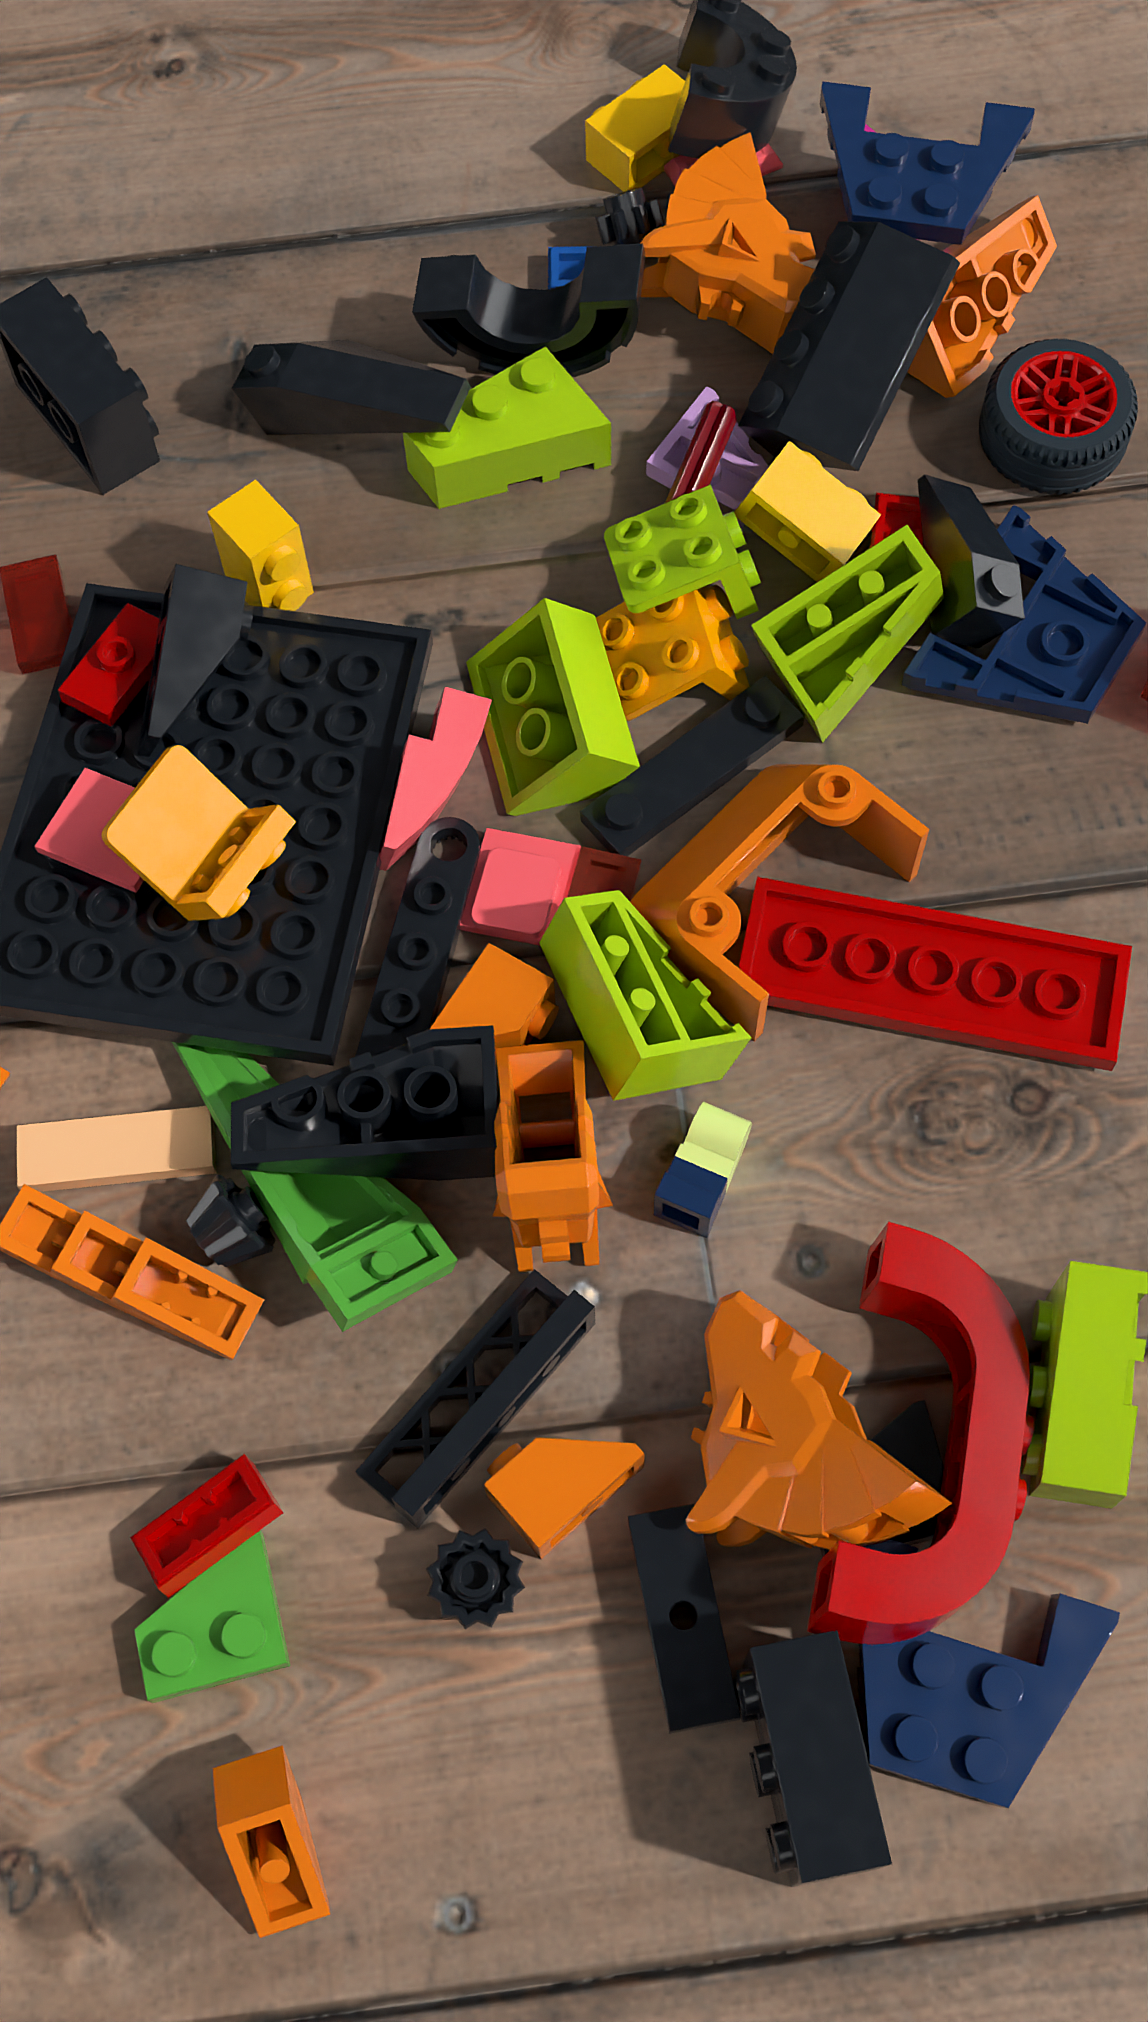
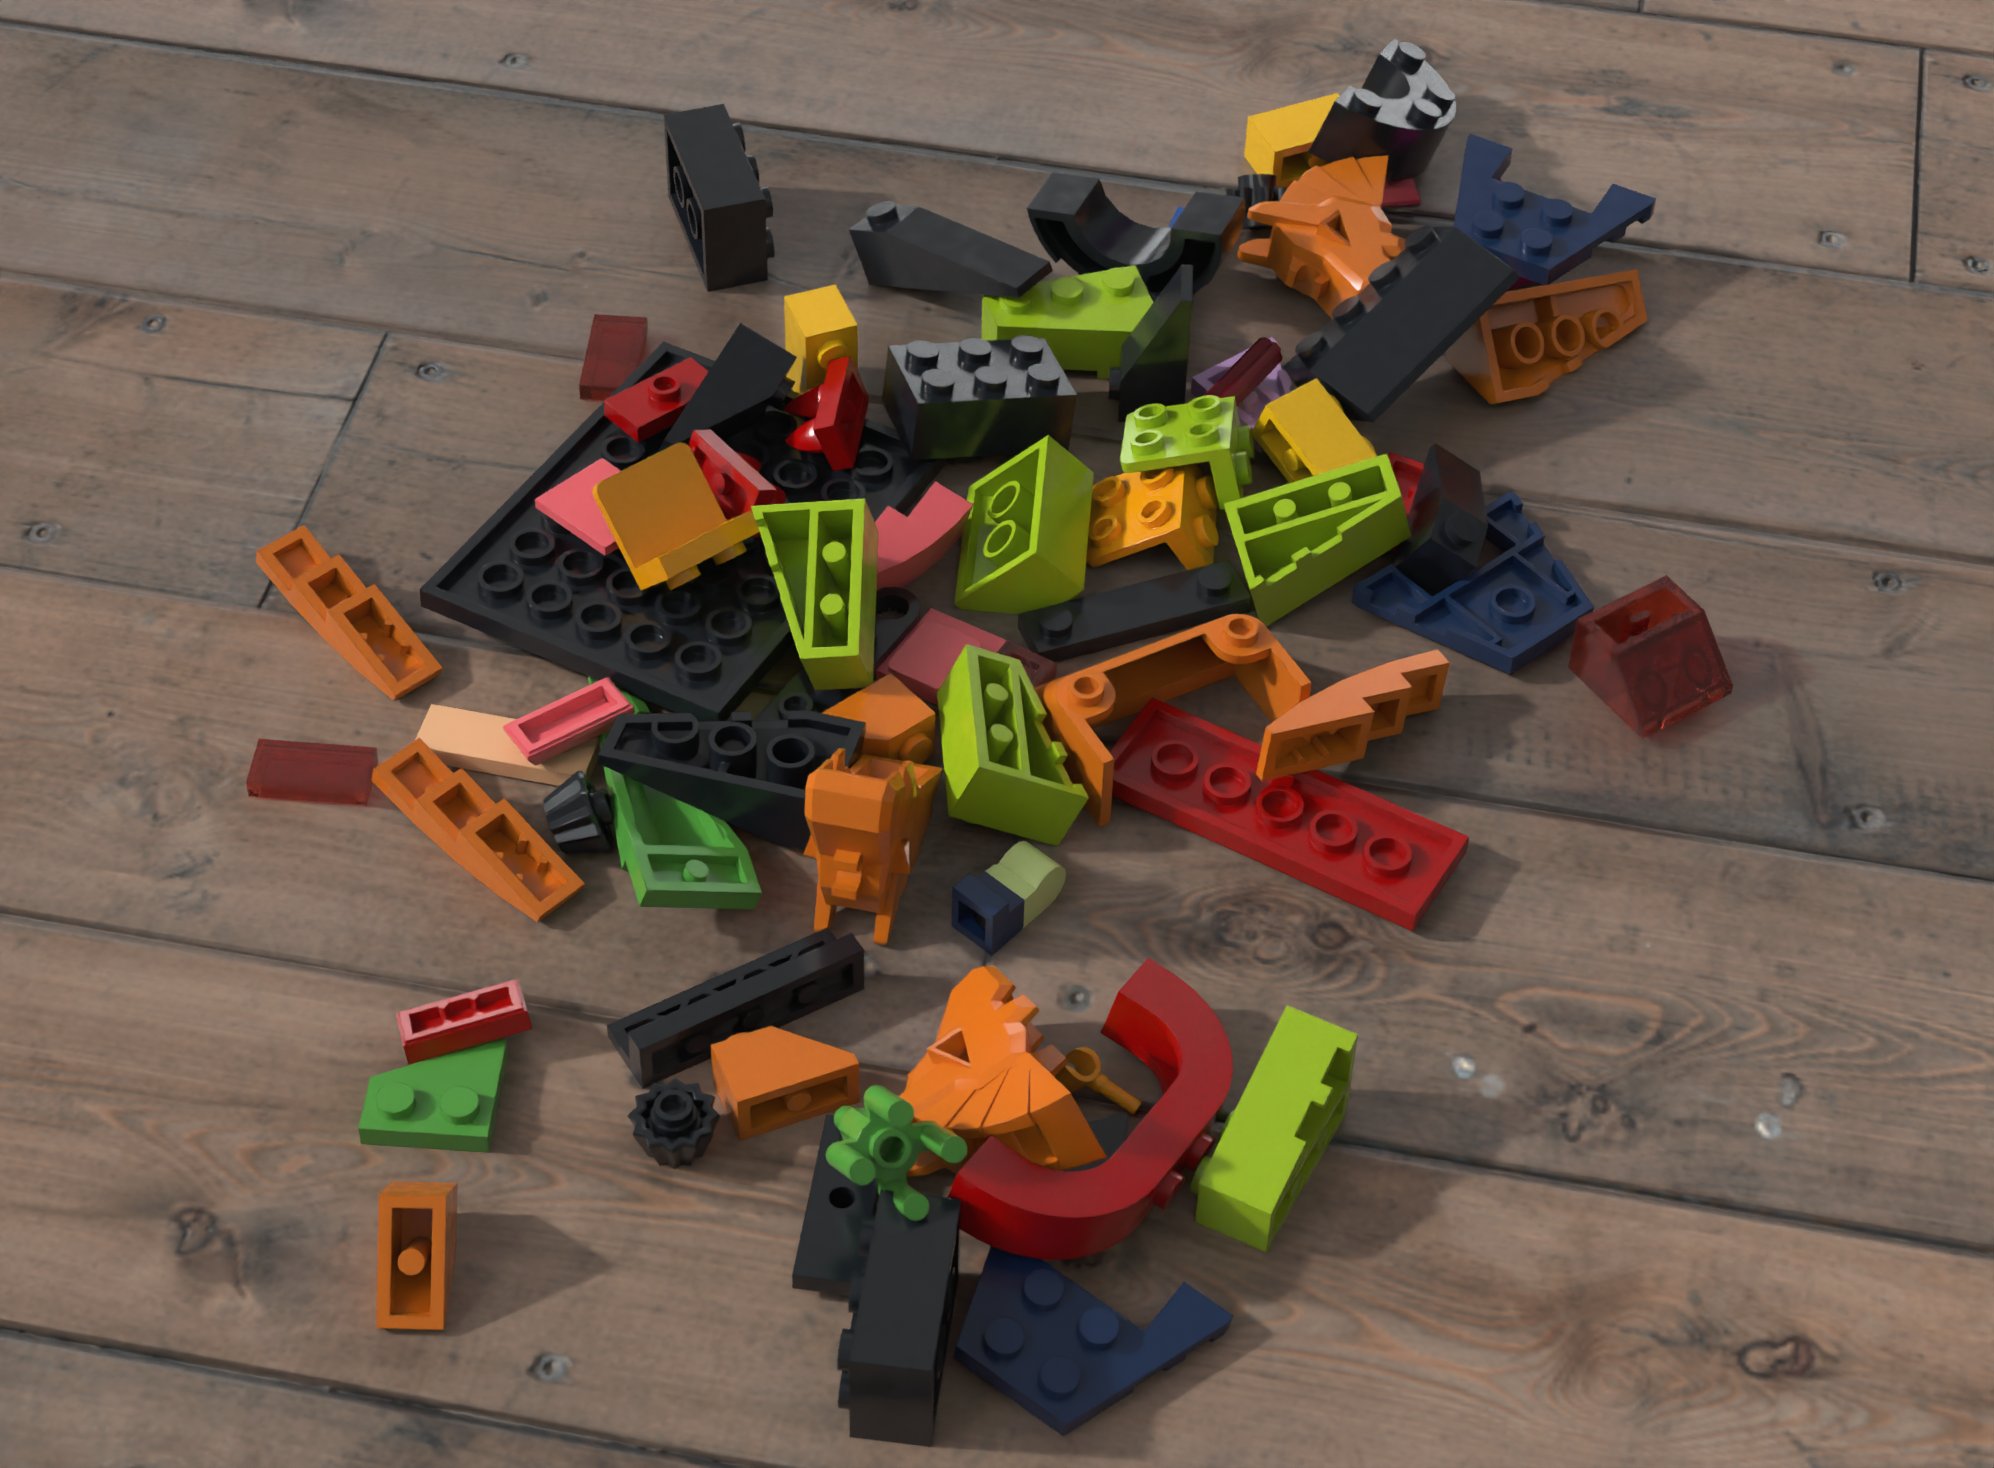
camera: 15 degrees right, 20 degrees down
black wheel [979,338,1138,495] -> none
none -> coral tile [503,677,635,766]
none -> red tile [688,429,786,538]
none -> lime wedge [751,498,879,690]
none -> red tile [785,356,870,472]
none -> bright green plant [826,1085,967,1221]
none -> black brick [882,335,1077,460]
none -> light orange hand [1055,1047,1142,1115]
none -> black slope [1108,265,1193,422]
none -> orange slope [1256,649,1450,781]

